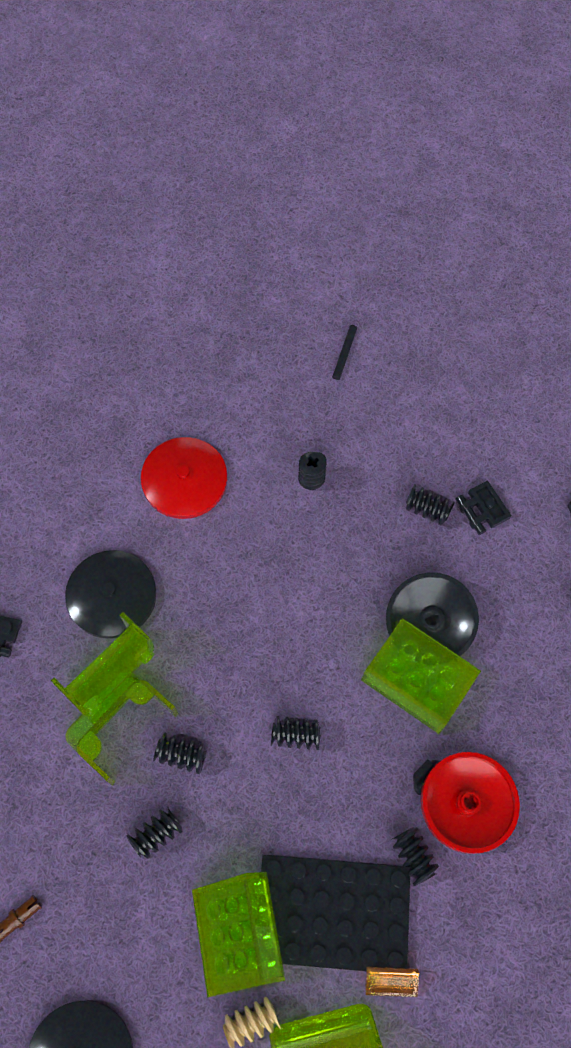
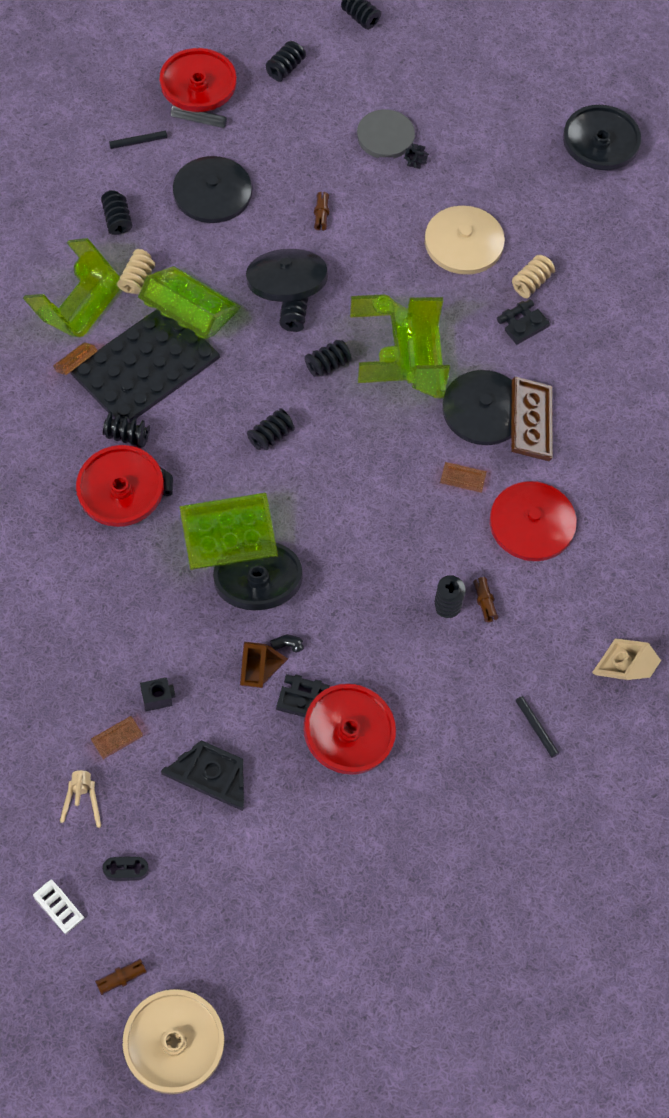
camera: 130 degrees right, 5 degrees down
black piece [406,484,455,526] -> none
none -> reddish brown slope [240,642,288,688]
none -> black dish [246,249,328,302]
none -> black arm [270,634,304,653]
none -> red dish [303,684,396,775]
none -> clear orange tile [440,462,487,493]
none -> reddish brown pin [473,577,498,622]
none -> tile [511,376,553,461]
none -> tan slope [593,639,661,680]

